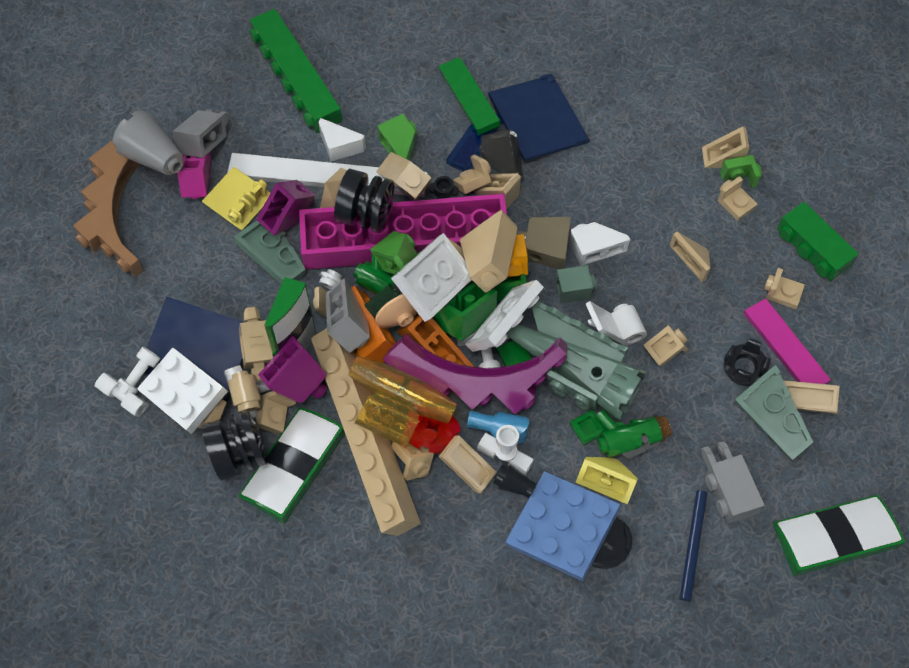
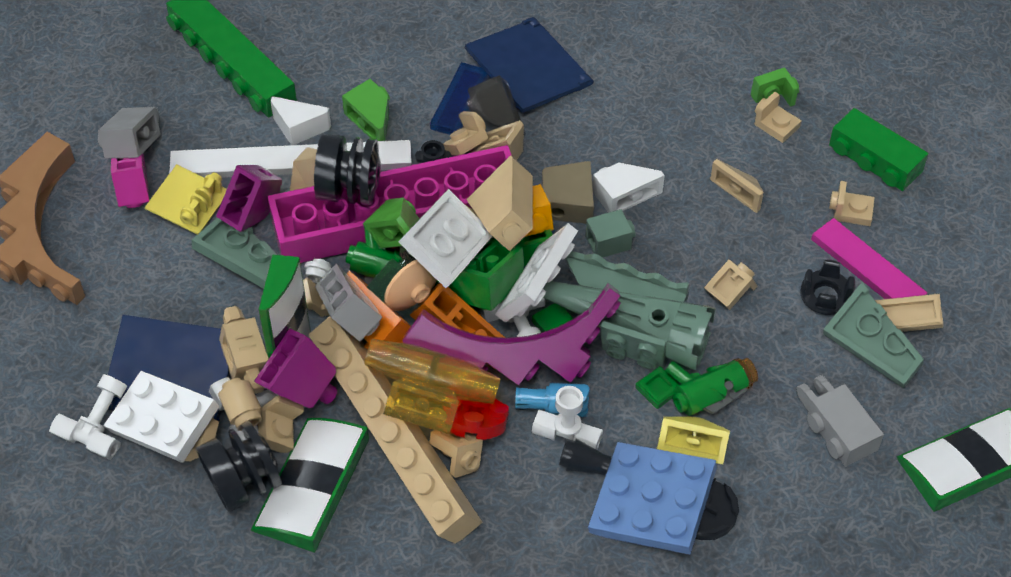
camera: 10 degrees left, 10 degrees down
light grey cone [113,111,184,175] -> none
tan slope [376,152,431,201] -> none
green tile [439,57,500,135] -> none
tan tile [439,435,497,493] -> none
white door [586,301,647,346] -> none
dark blue bar [680,490,707,602] -> none
tan slope [702,126,749,168] -> none

